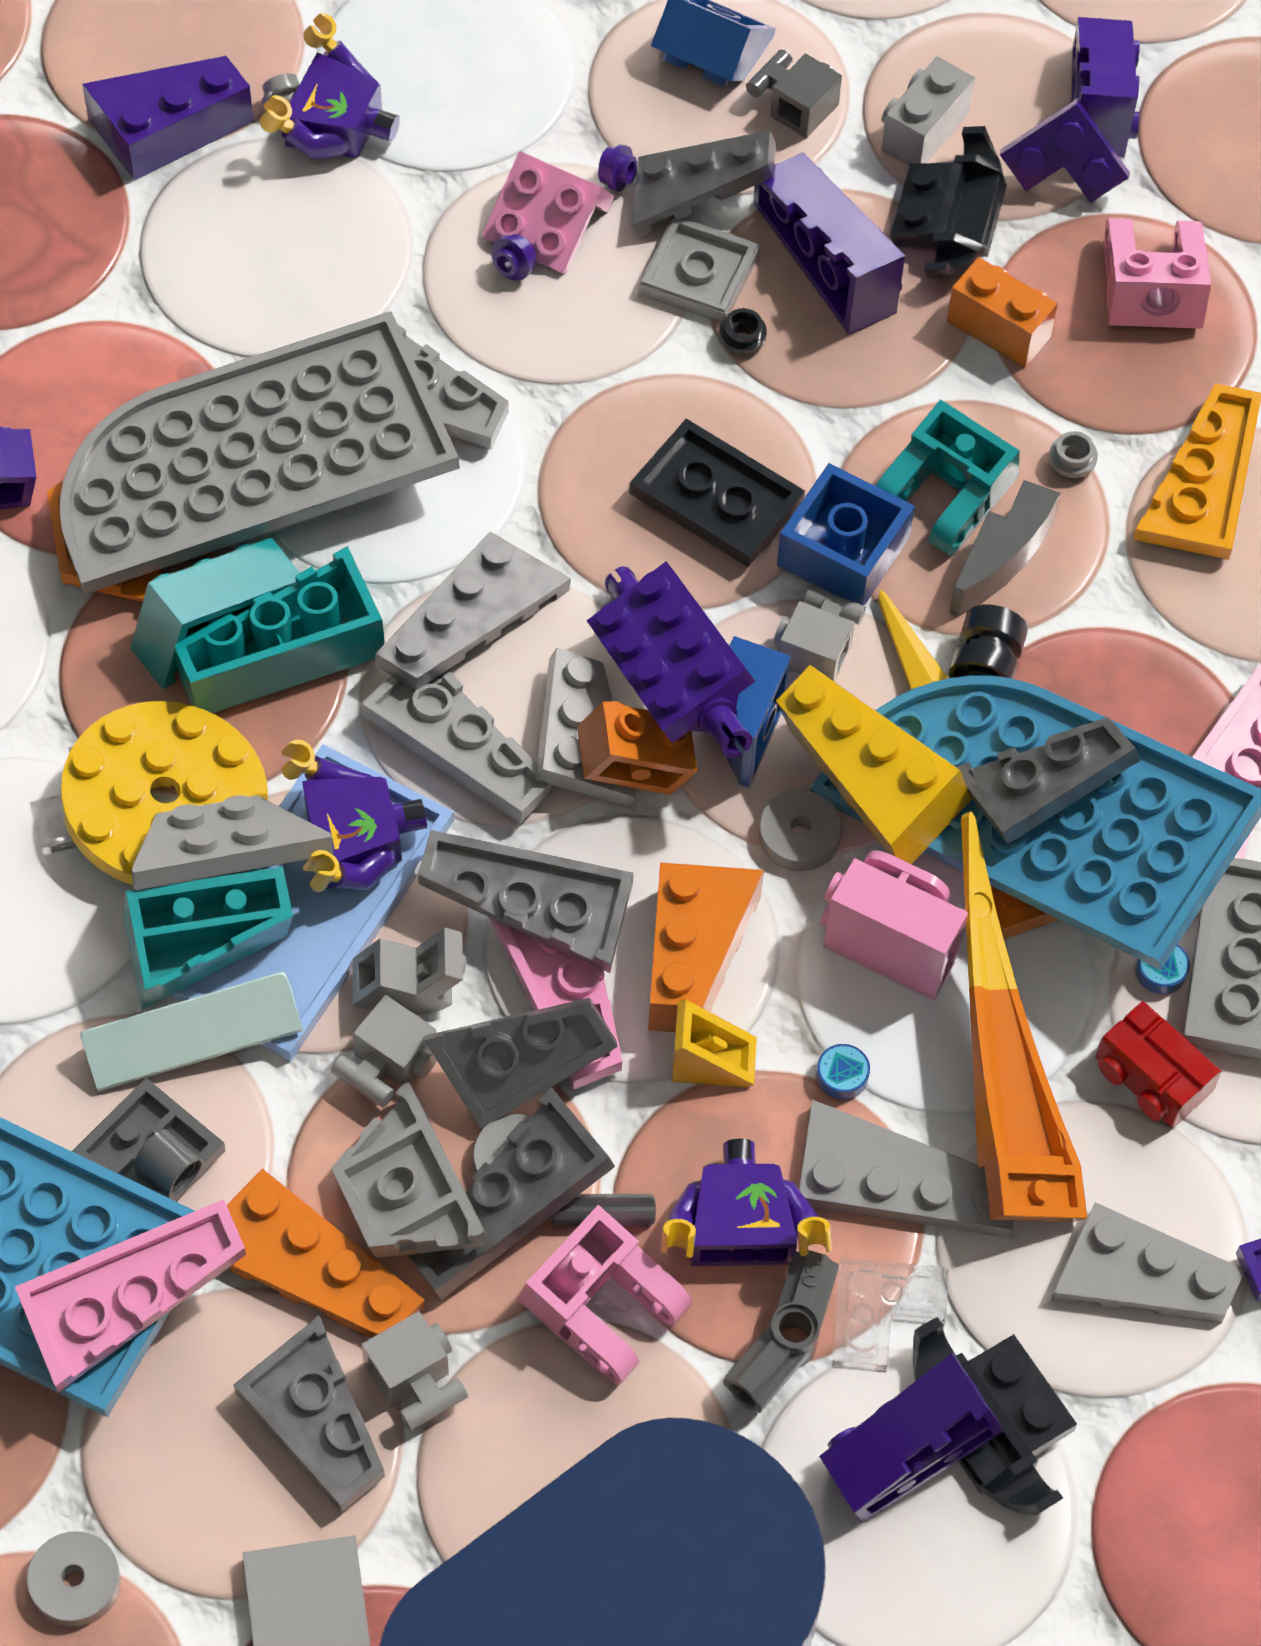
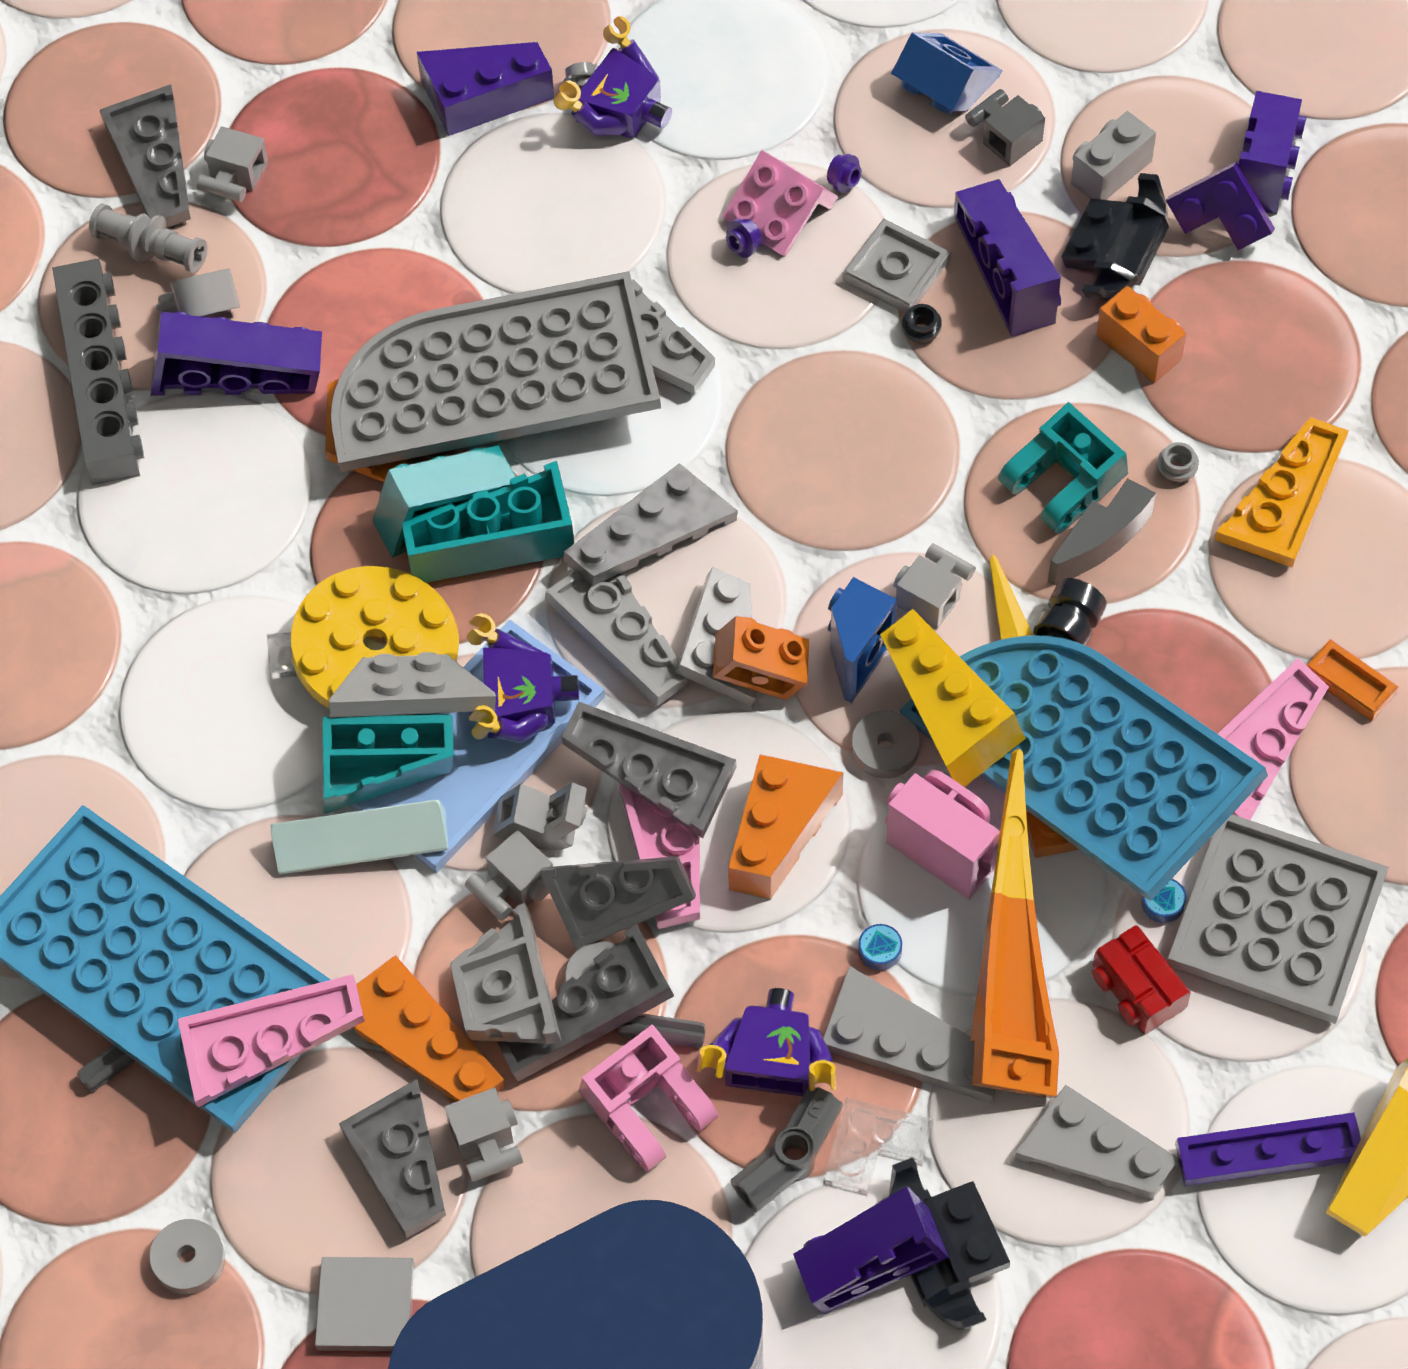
camera: 15 degrees right, 0 degrees up
dark grey plate [72,1078,226,1201] -> none
dark purple plate [586,561,755,758] -> none
black plate [629,418,805,567] -> none
flat silver wing [632,130,776,238] -> none
yellow slope [672,999,757,1087] -> none
blue brick [777,463,915,606] -> none
flat silver wing [957,717,1140,844] -> none
bright pink brick [1104,218,1211,329] -> none

